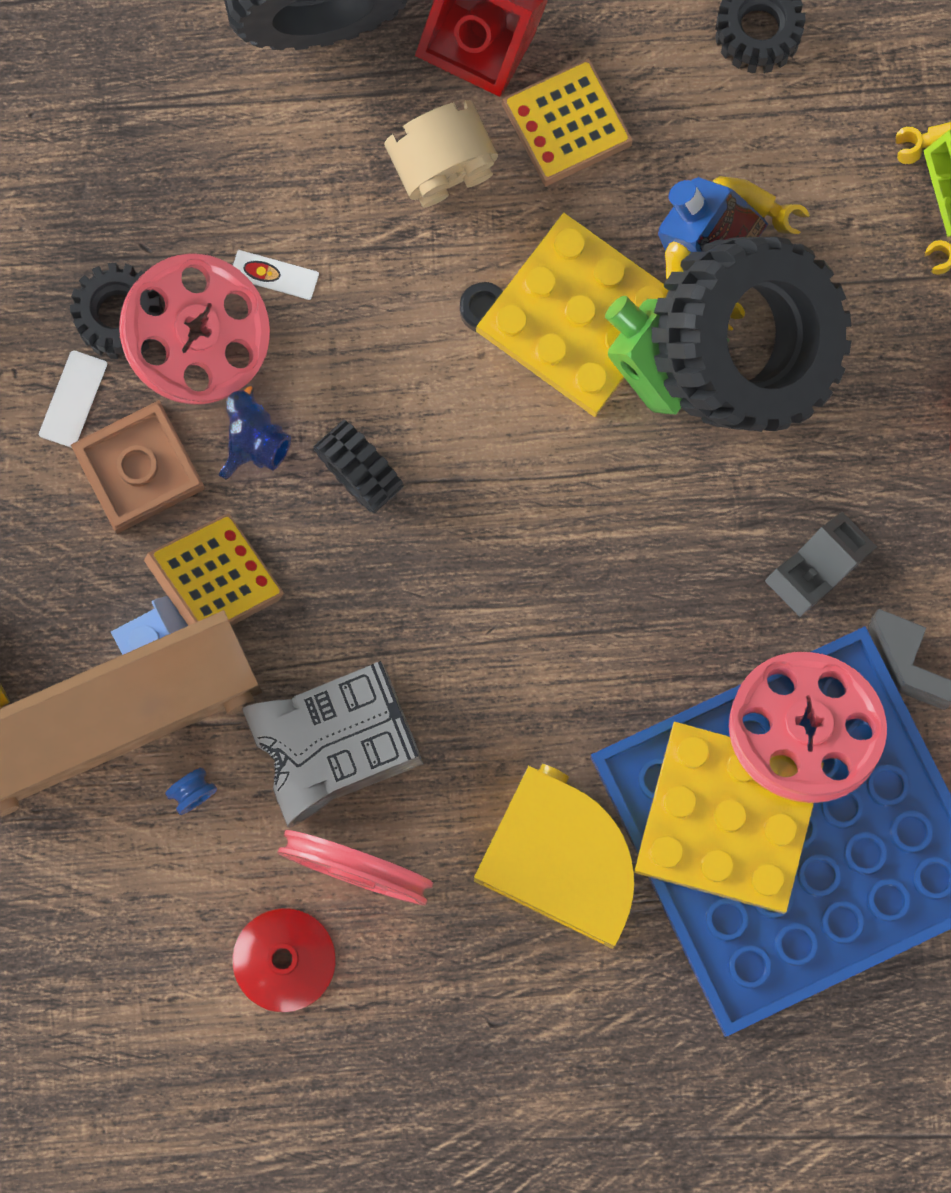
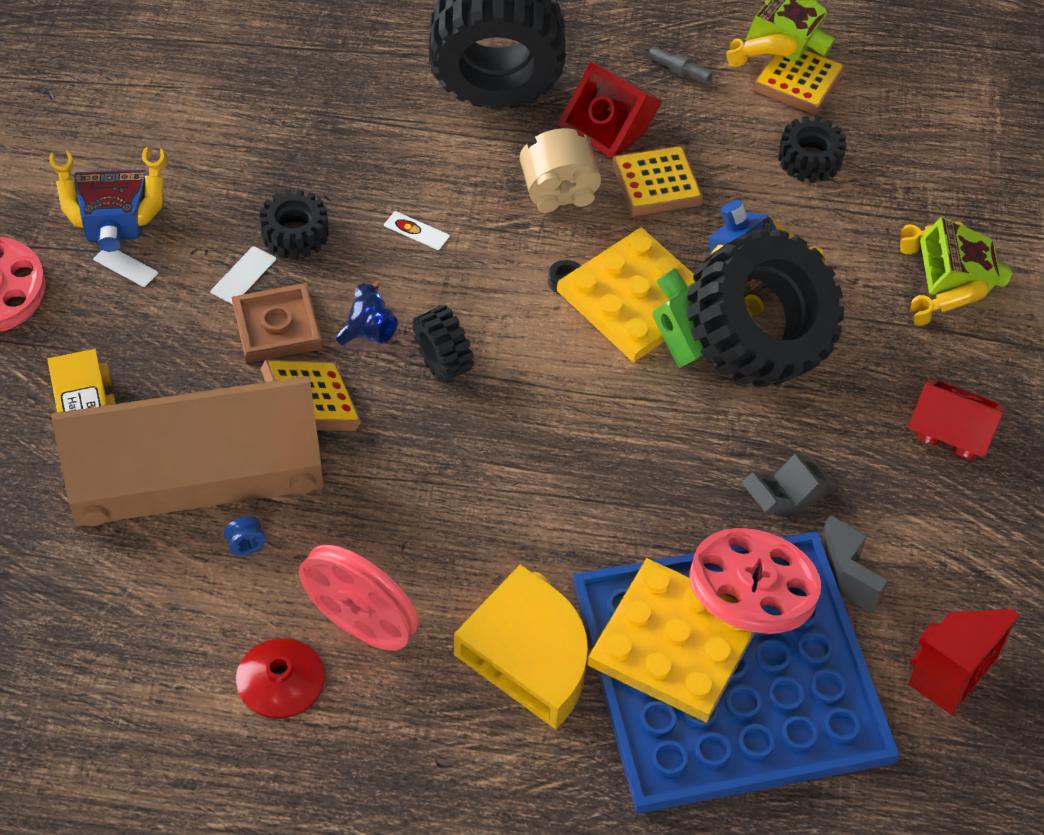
camera: 10 degrees right, 25 degrees down
coral wedge [119,254,270,405] -> none
light grey piece [242,661,424,828] -> none

